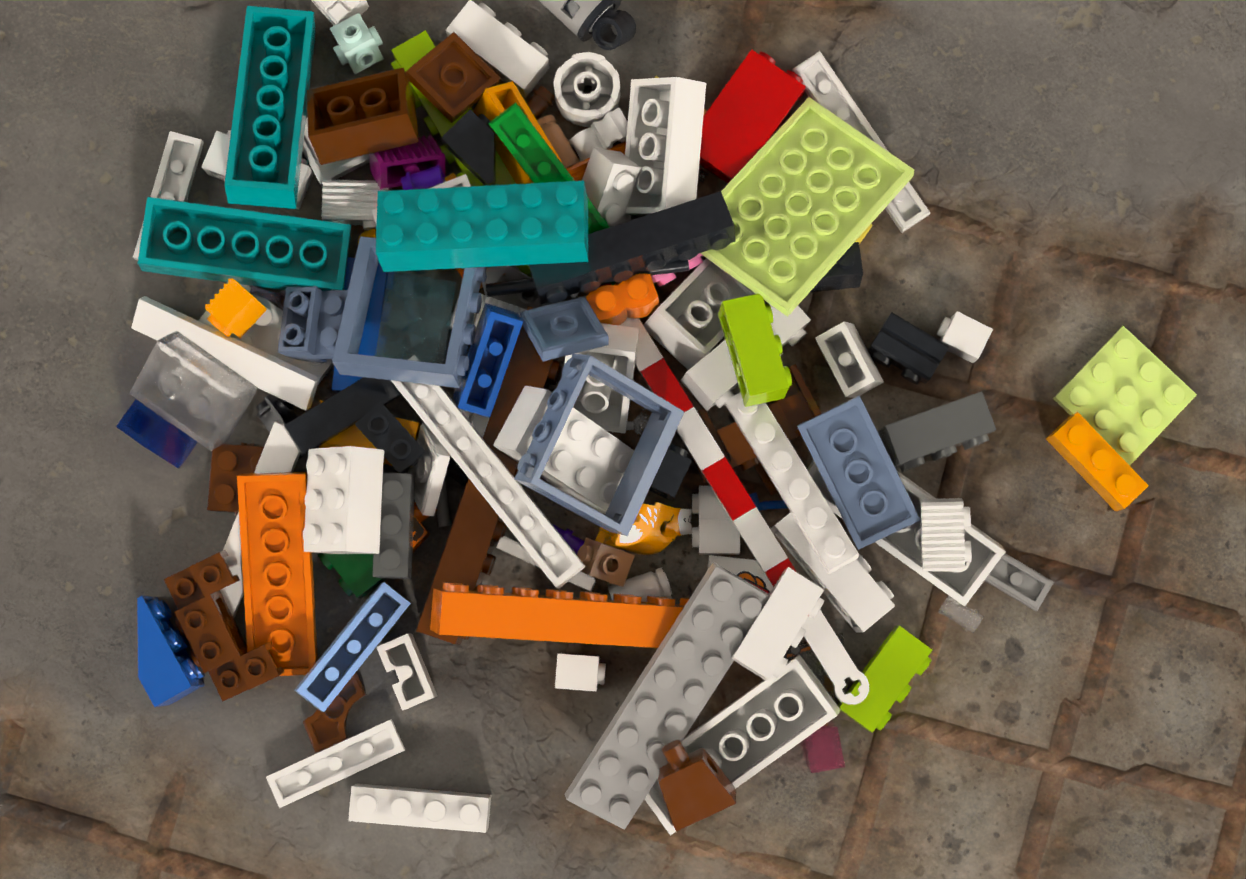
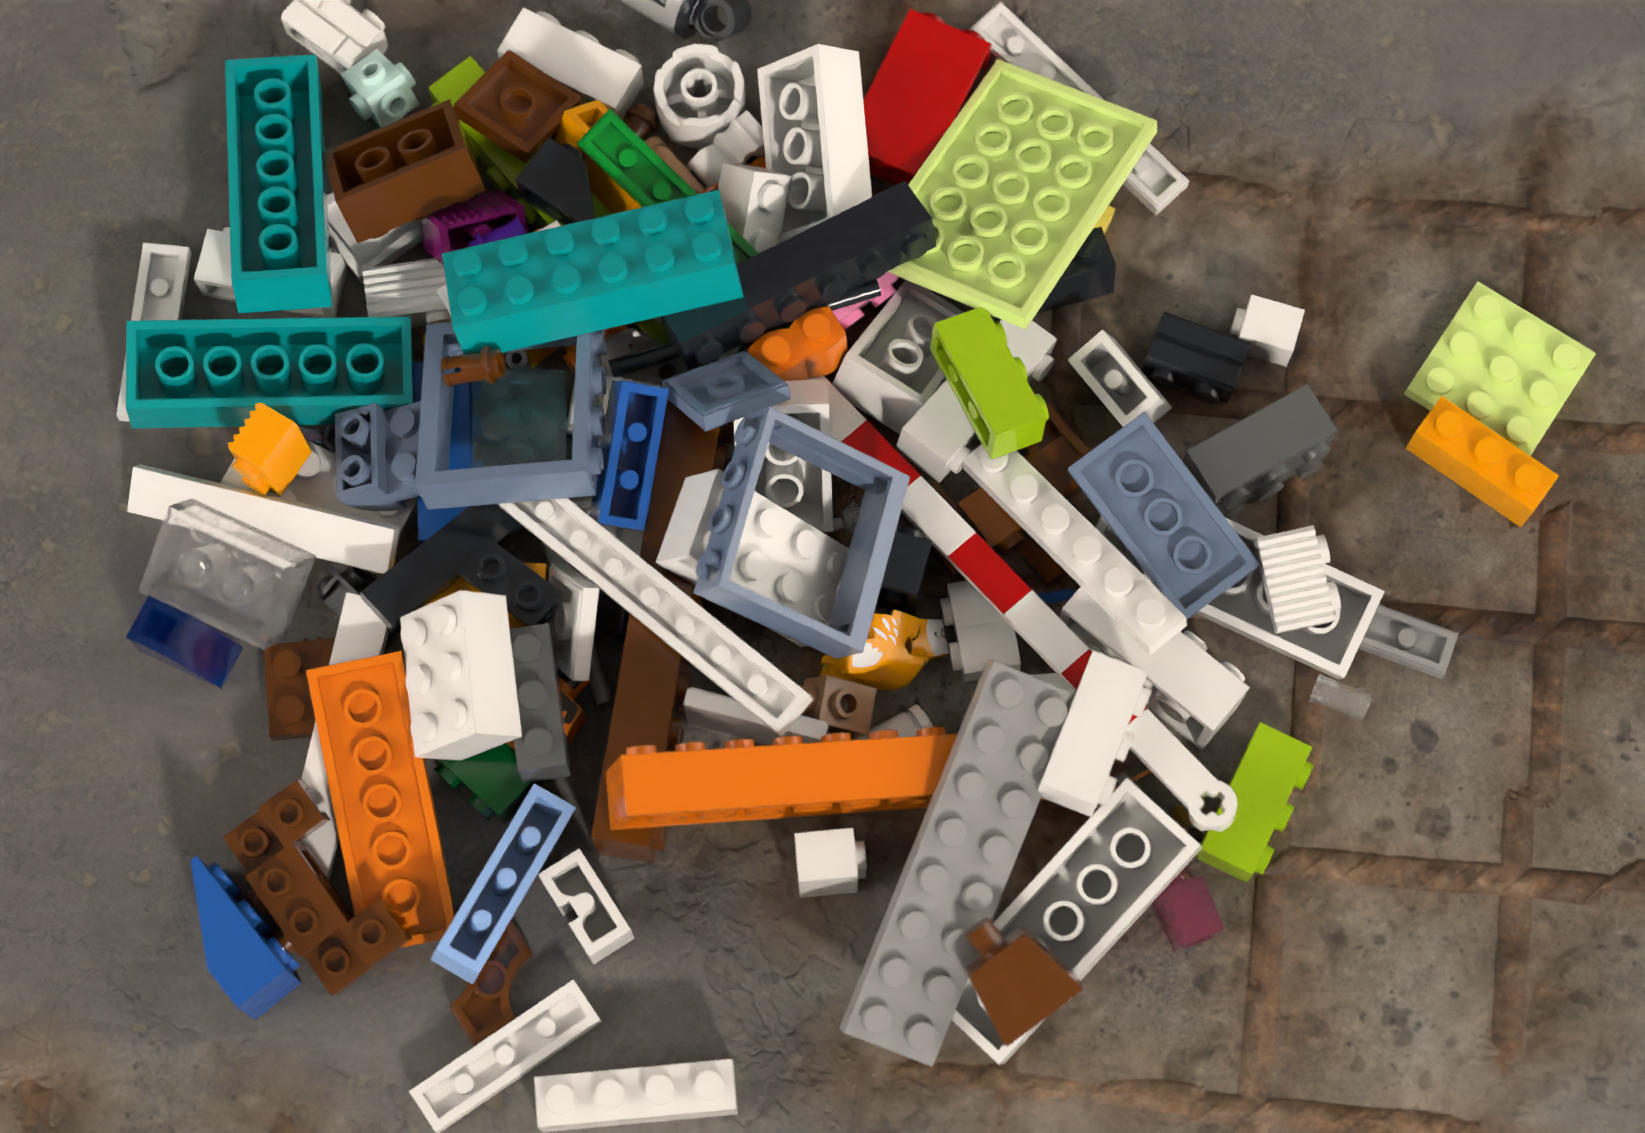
camera: 10 degrees left, 10 degrees down
none -> reddish brown pin [441,346,506,387]

